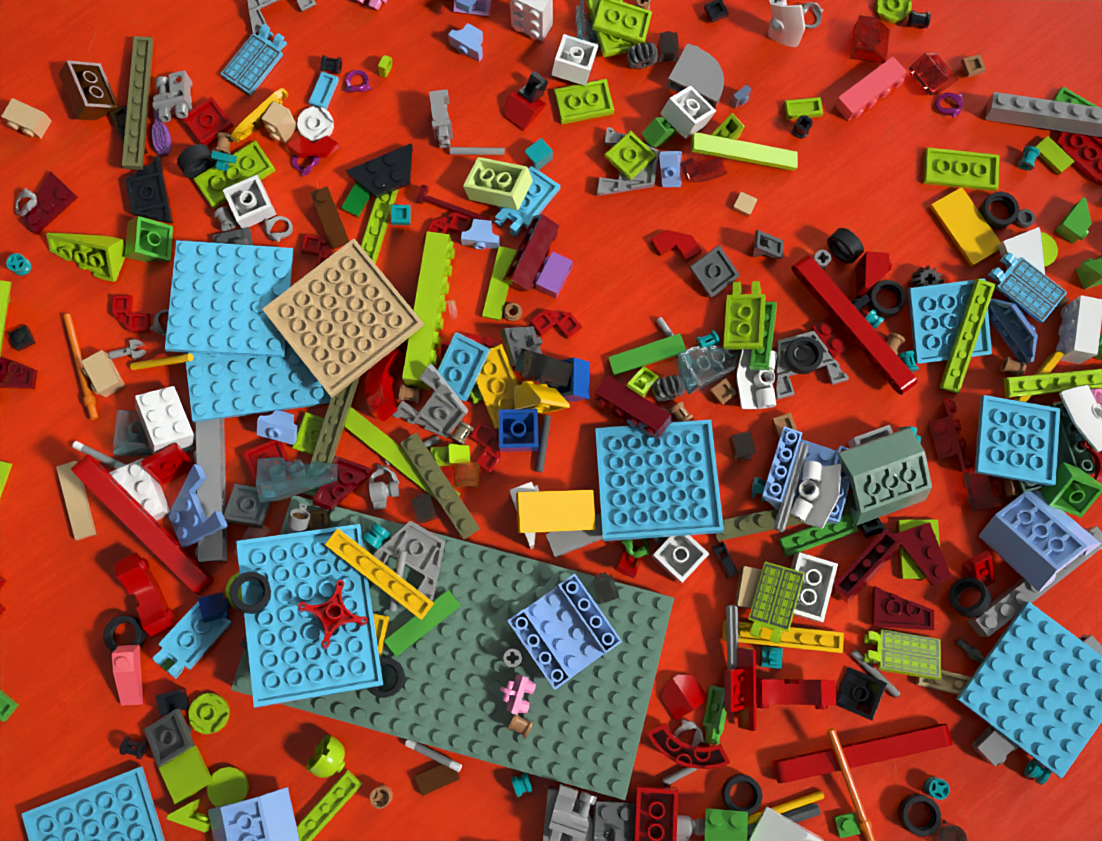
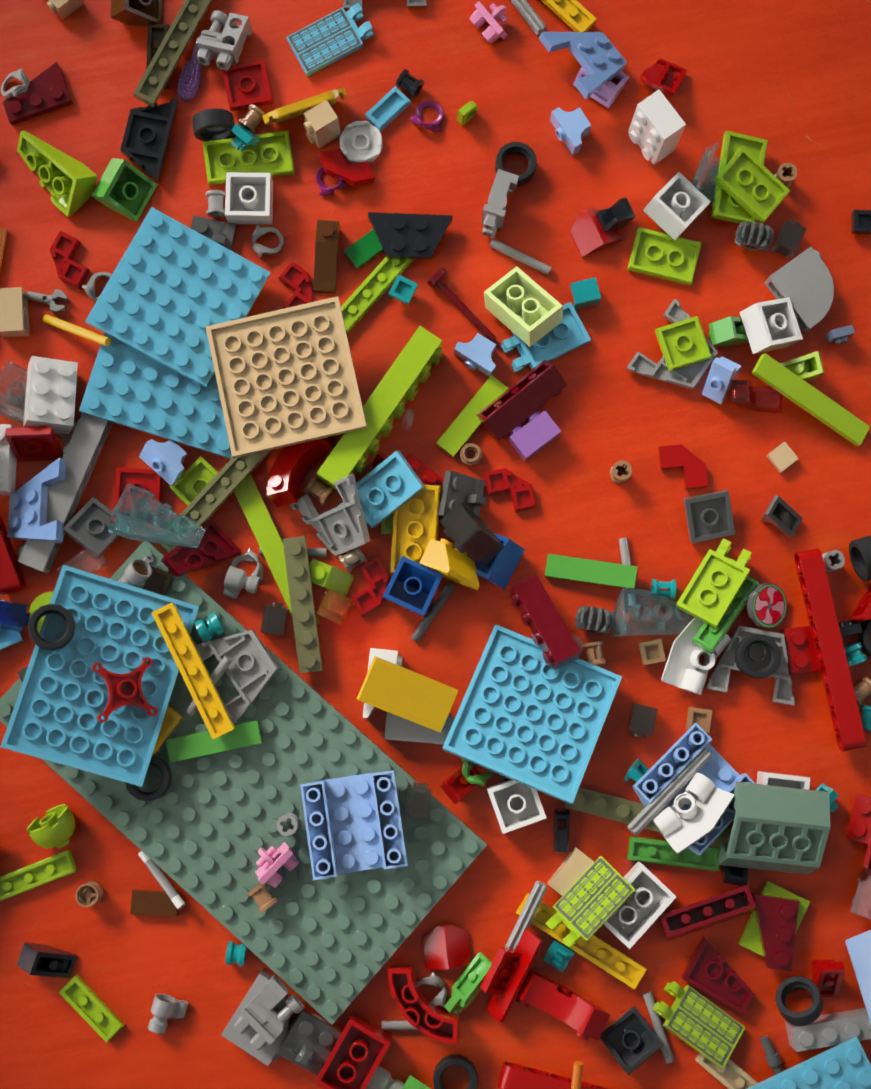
camera: 25 degrees right, 5 degrees up
red tile [424,212,473,240] -> none
lime slope [626,366,659,398] -> none
none -> black tyre [495,142,537,187]
none -> medium nougat bush [610,460,632,484]
none -> tile [747,583,787,628]

